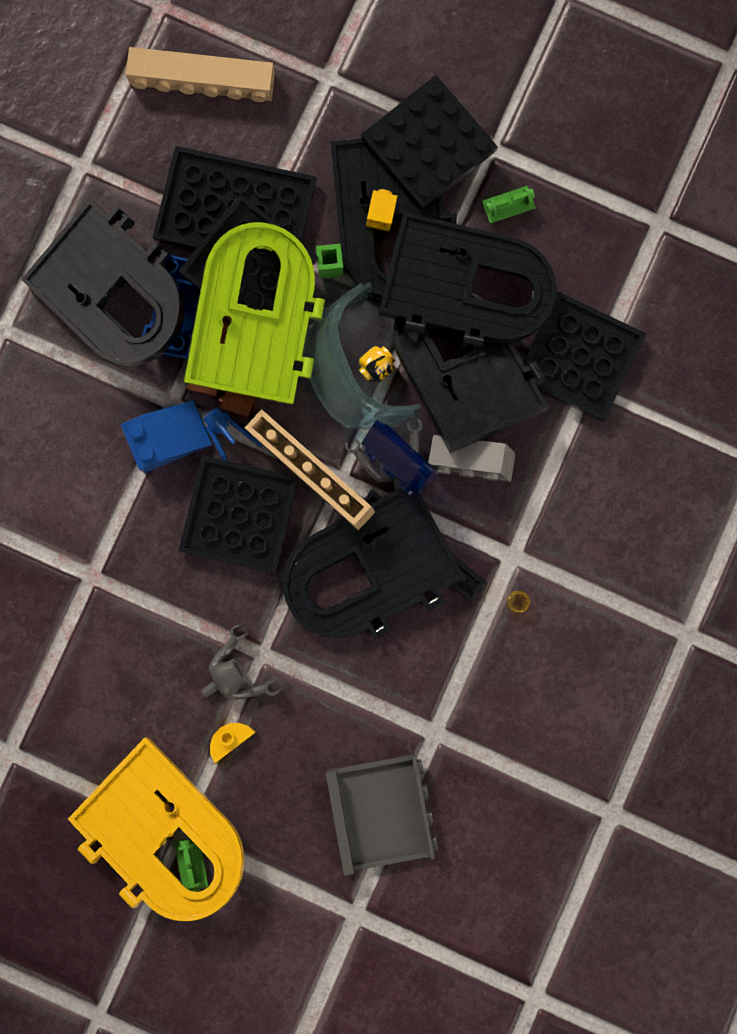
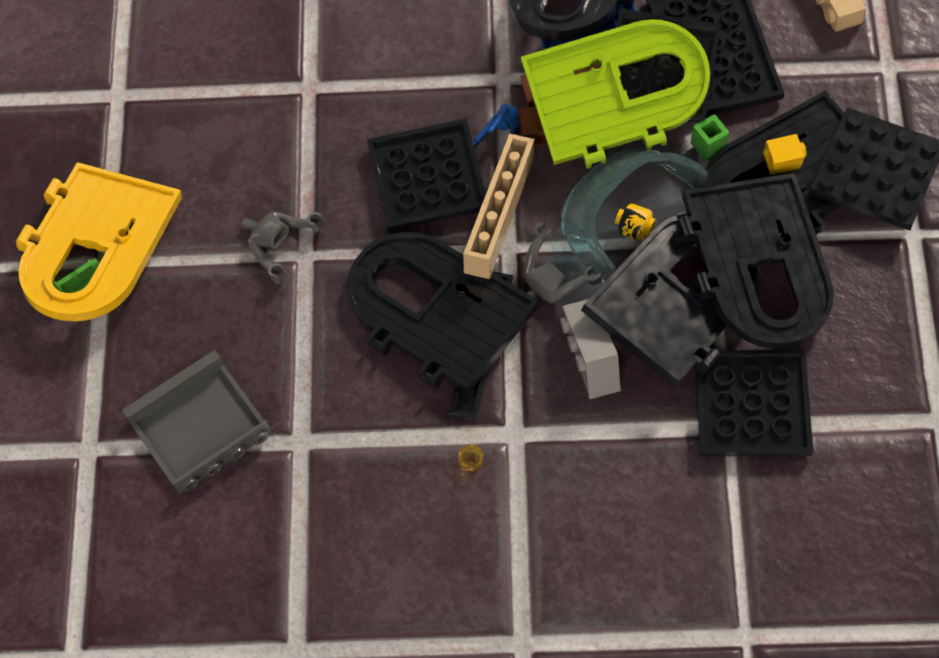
camera: 70 degrees right, 20 degrees down
blue slope [121,400,212,474] -> none
yellow plate [210,723,255,763] -> none
clear blue slope [361,420,440,496] -> none
bright green hinge [482,186,536,224] -> none

